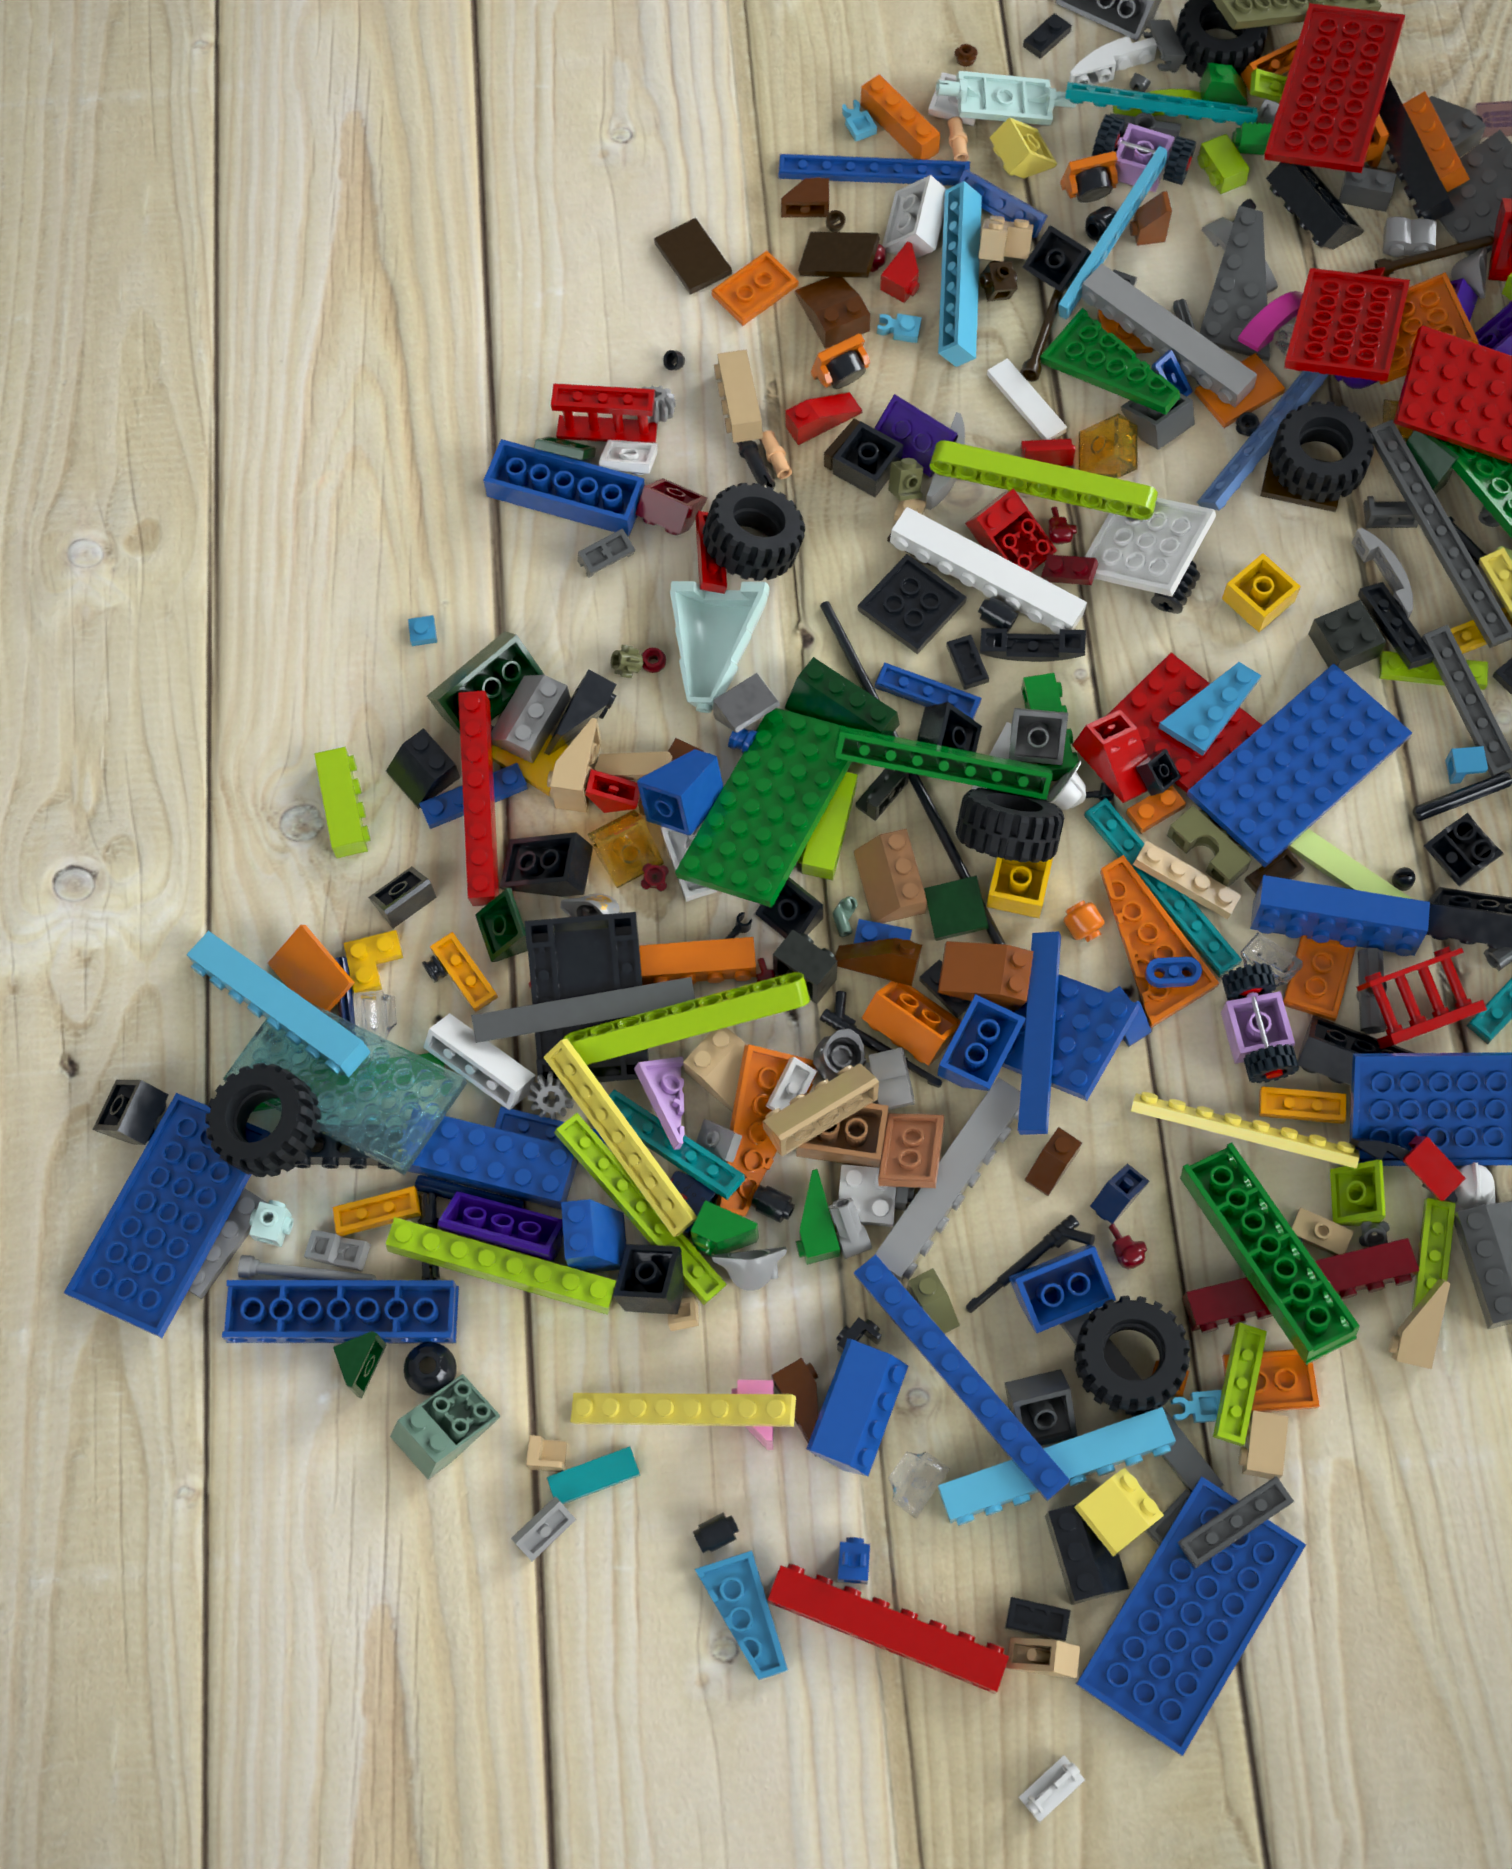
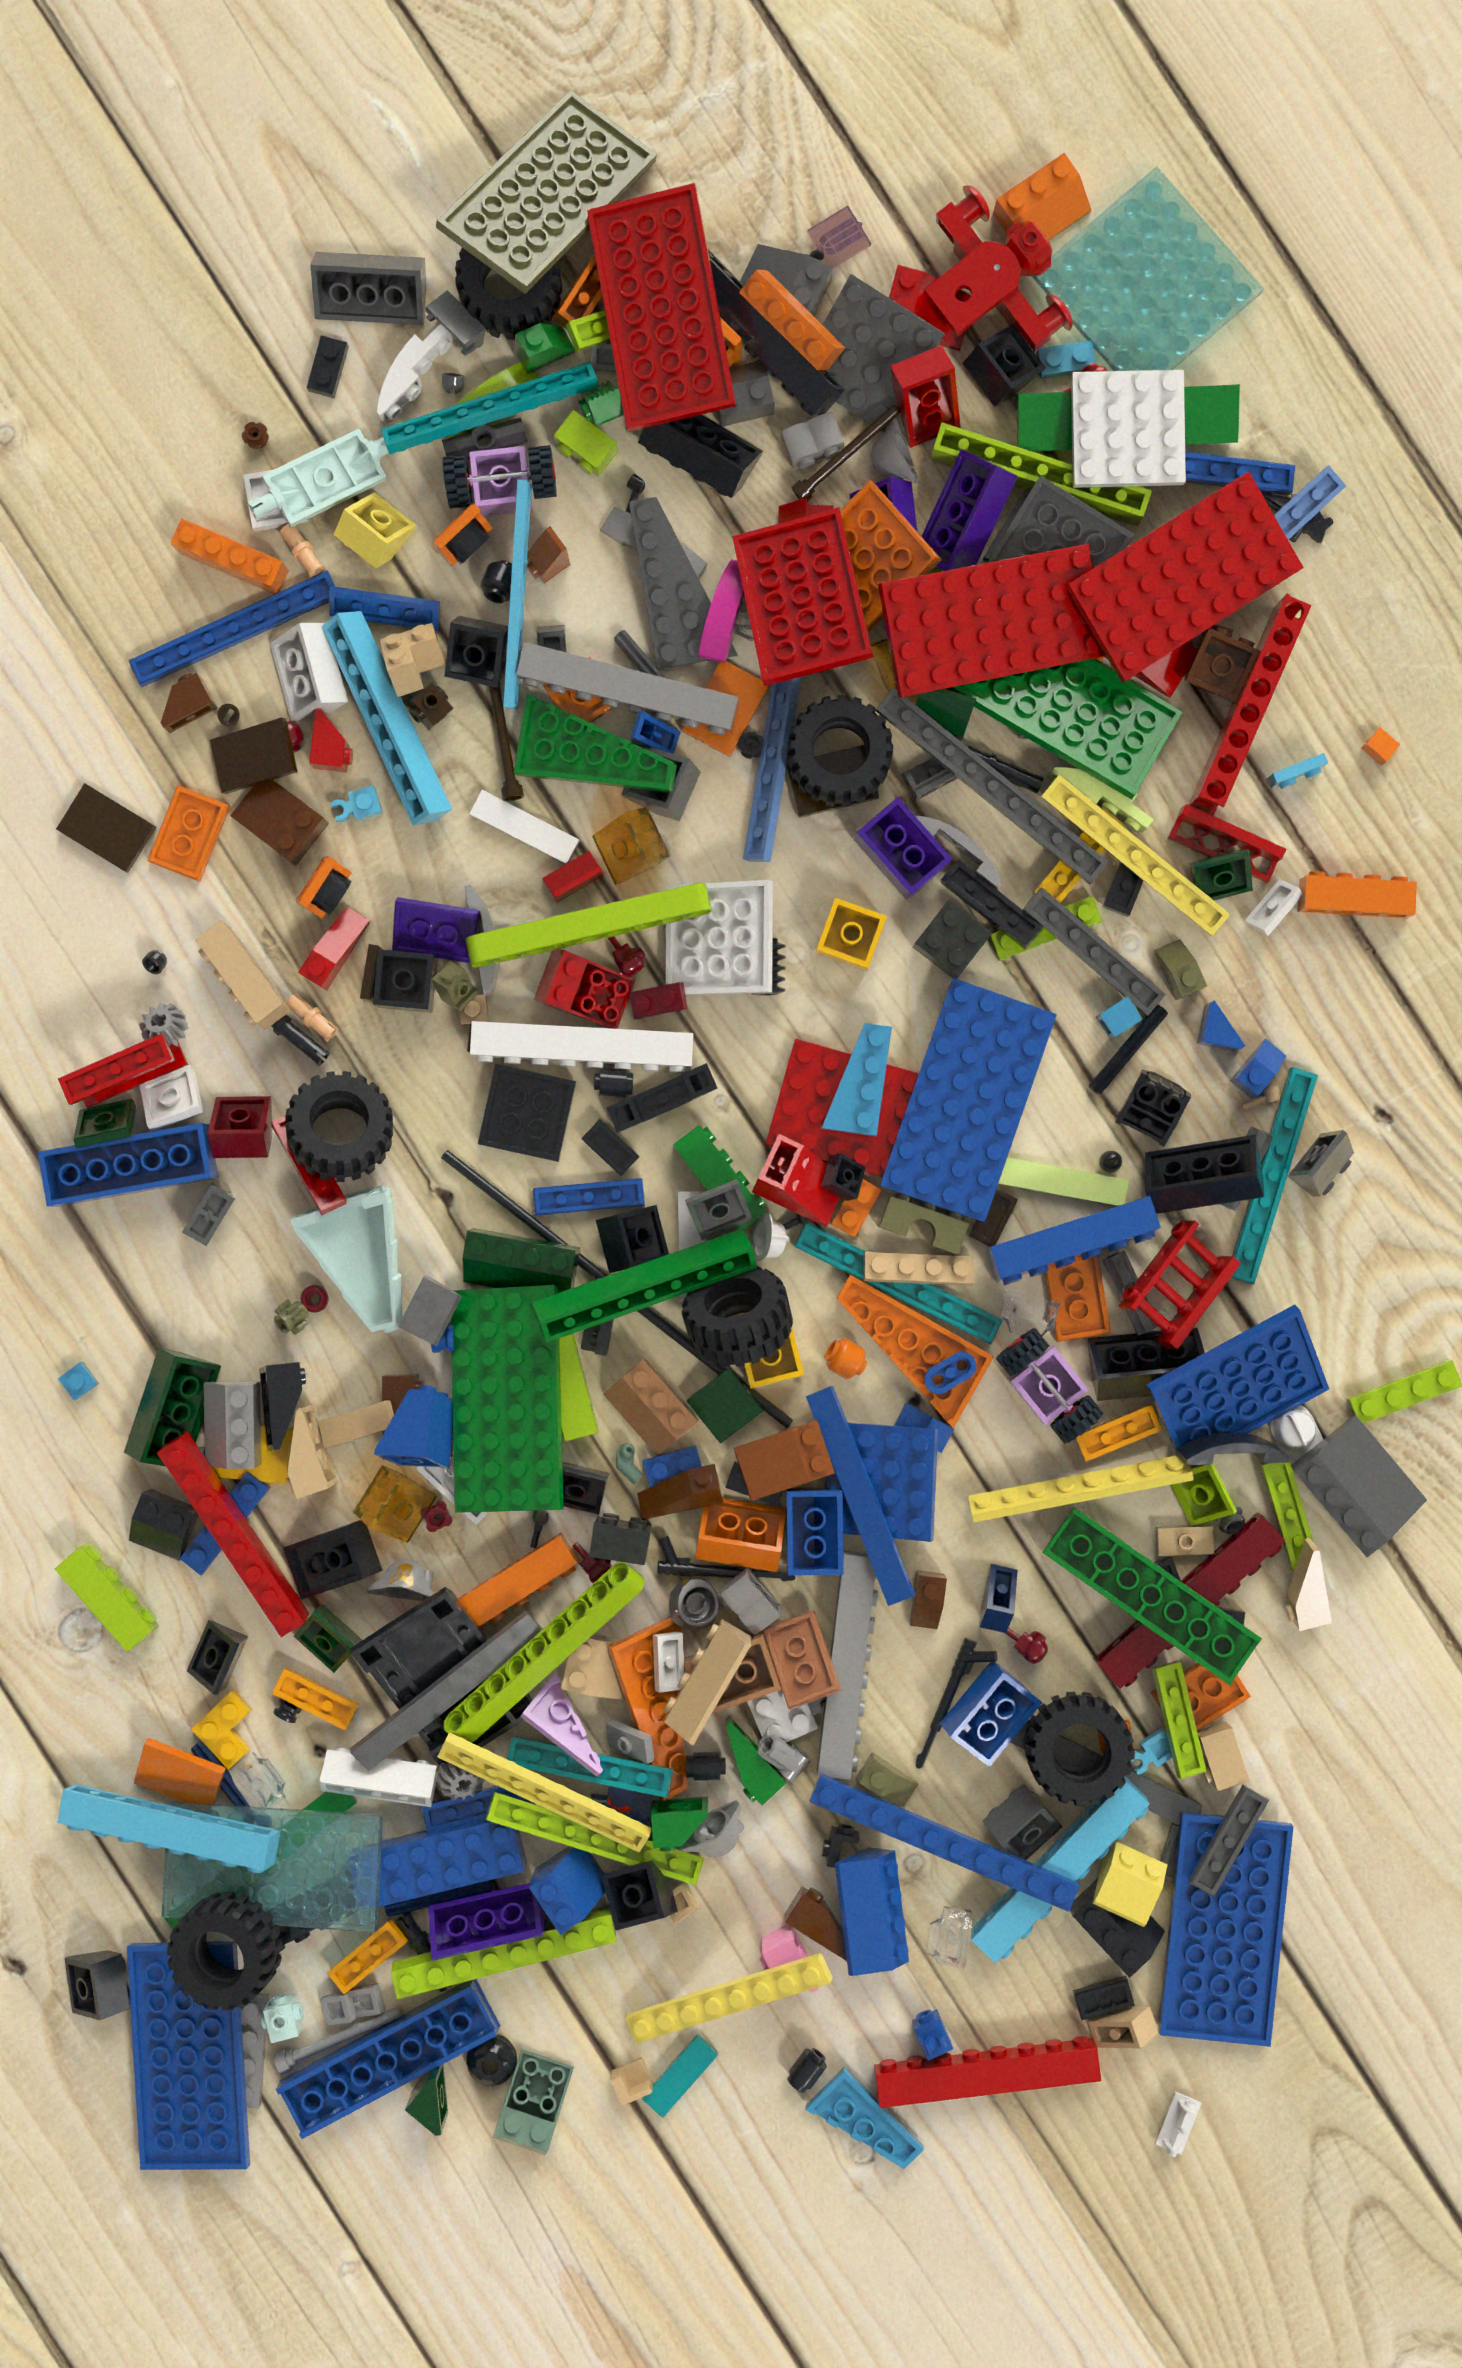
camera: 25 degrees left, 20 degrees up
light grey plate [511,1497,576,1561] -> none
red slope [585,769,640,813] -> none
medium azure plate [842,100,877,142] -> none
red panel [1403,1136,1466,1201] -> none
none -> dark purple slope [853,797,952,901]

